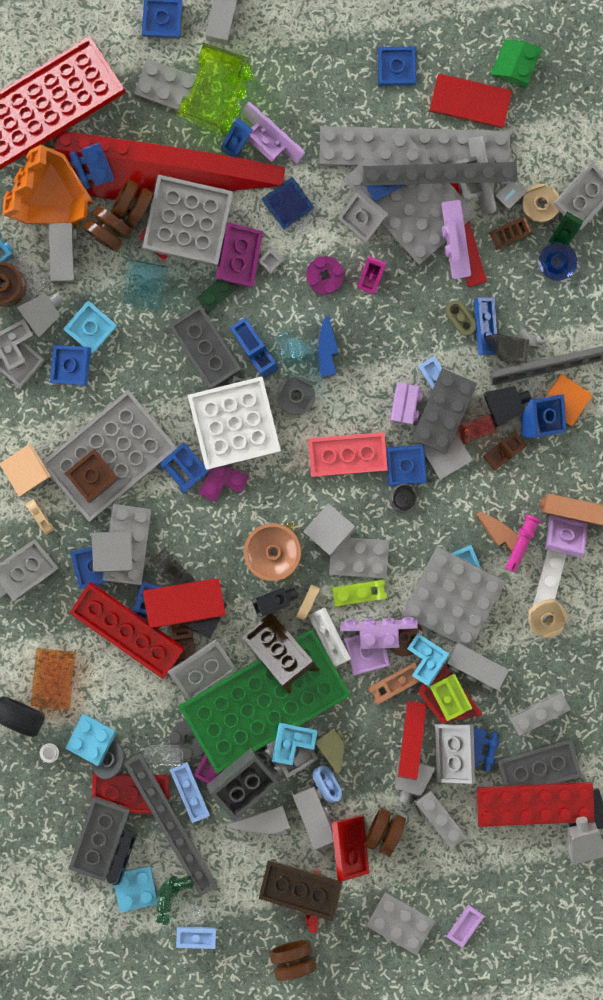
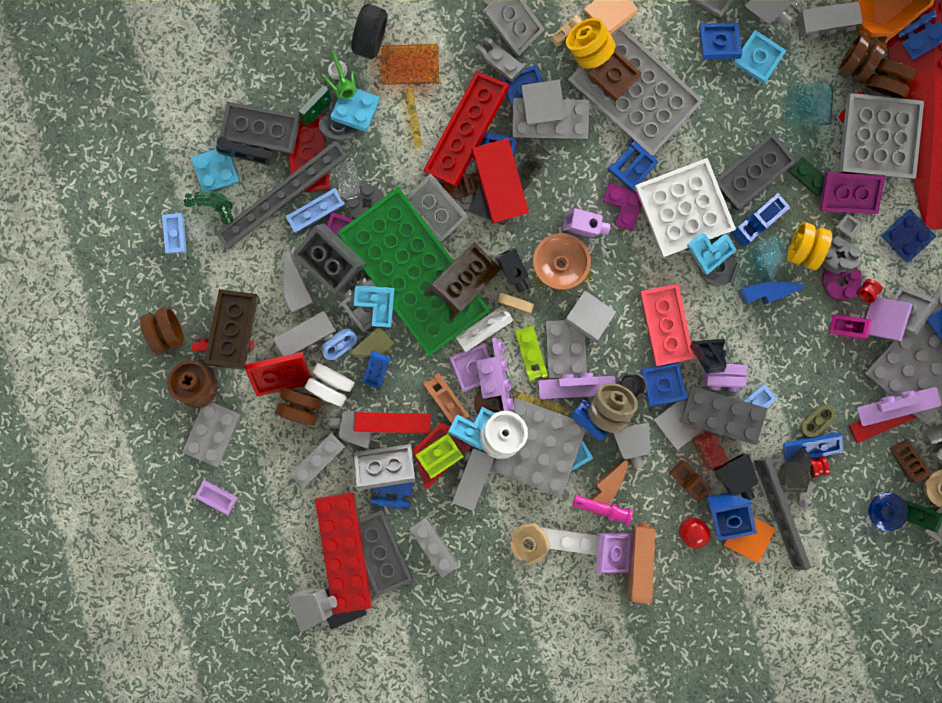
camera: 85 degrees right, 0 degrees up
none -> reddish brown wheel [167,360,218,408]
none -> dark green plate [298,86,332,126]
none -> white wheel [305,363,355,407]
none -> bright green plant [324,50,357,99]
none -> blue plate [362,351,390,390]
none -> clear yellow bar [406,89,422,146]
none -> light grey hinge [474,37,525,82]
none -> white wheel [480,411,528,459]
none -> clear yellow bar [513,391,570,415]
none -> lavender bracket [539,373,616,399]
none -> lavender torso [562,208,610,237]
none -> yellow wheel [566,18,616,69]
none -> blue plate [571,399,608,442]
none -> dark tan wheel [588,383,638,433]
none -> light grey torso [611,422,650,469]
none -> red hair [679,517,711,549]
none -> medium azure plate [687,232,736,275]
none -> black wing [690,339,727,374]
none -> yellow wheel [787,222,832,271]
none -> red wheel [807,456,830,479]
none -> dark grey plate [822,237,861,274]
none -> red wheel [857,279,883,303]
none -> lavender tile [866,297,912,342]

